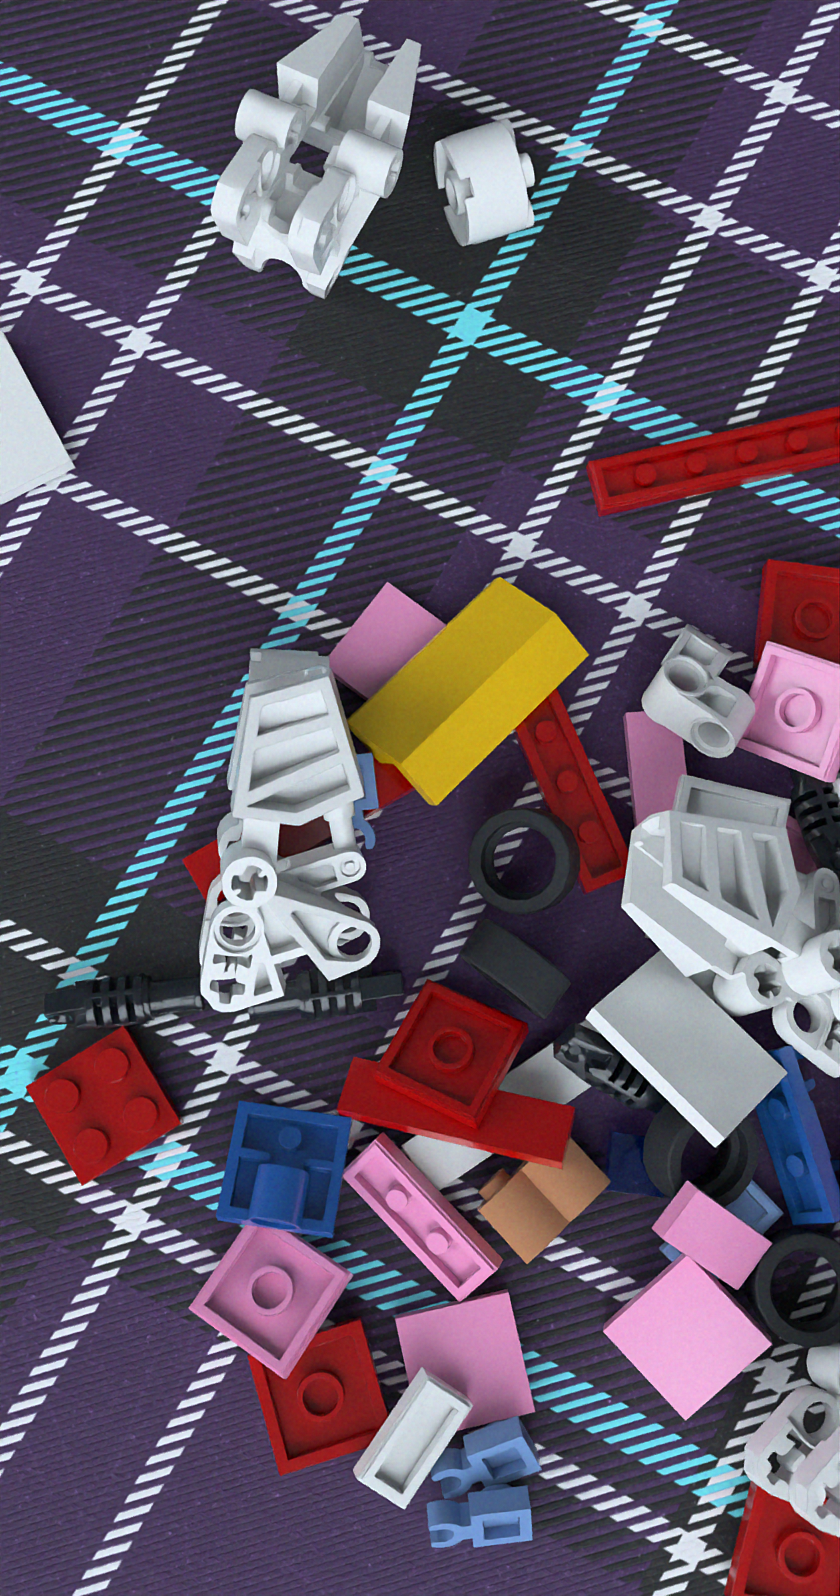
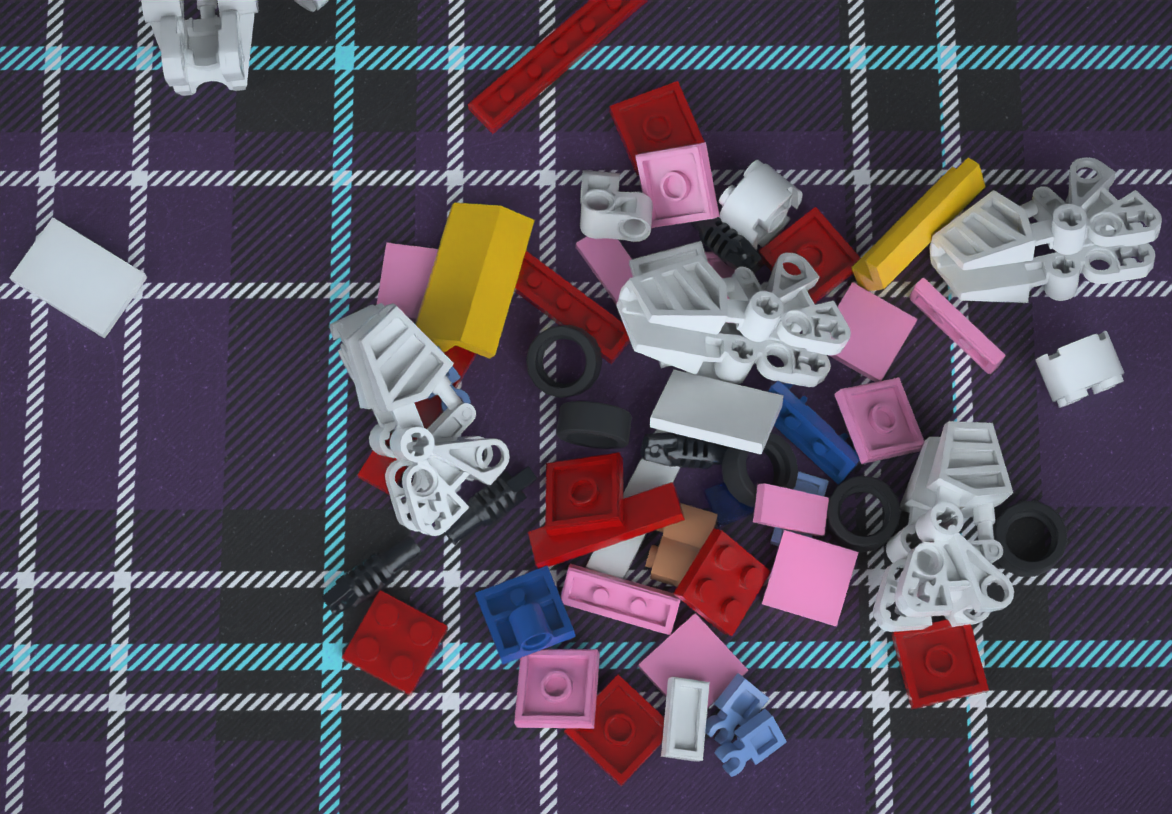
camera: 30 degrees left, 5 degrees down
none -> red plate [673,528,771,636]

